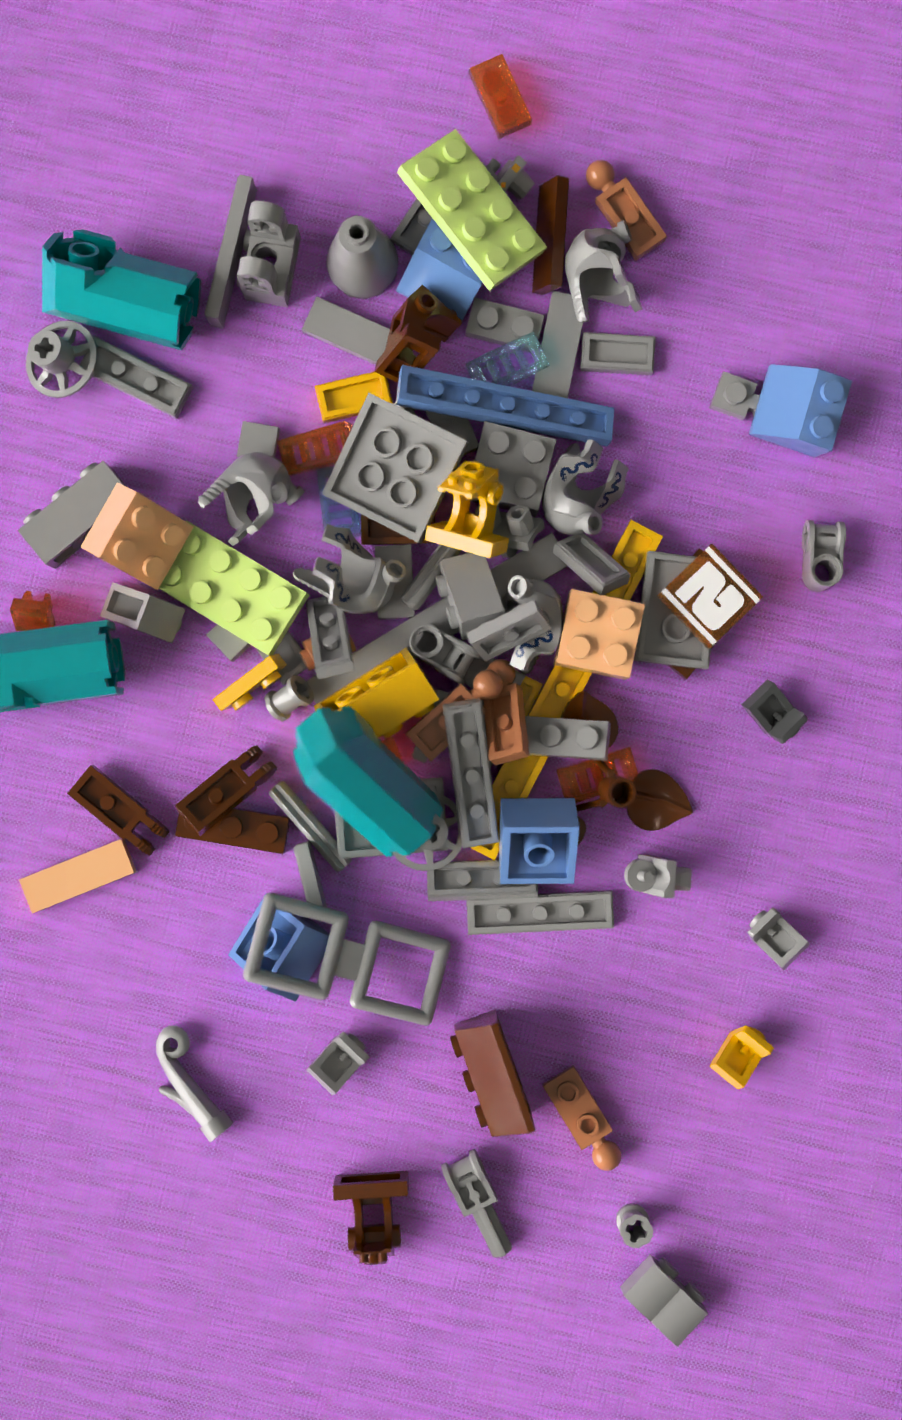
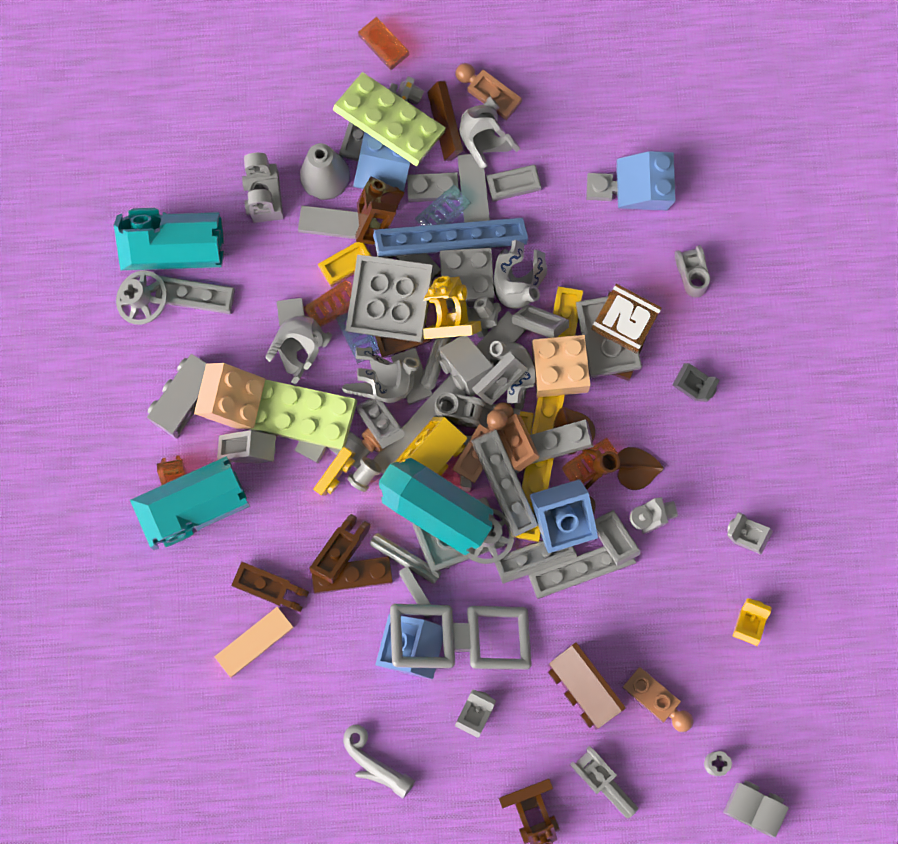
camera: 15 degrees left, 10 degrees down
light grey tile [204,174,257,329] -> none
none -> light grey tile [595,510,640,567]

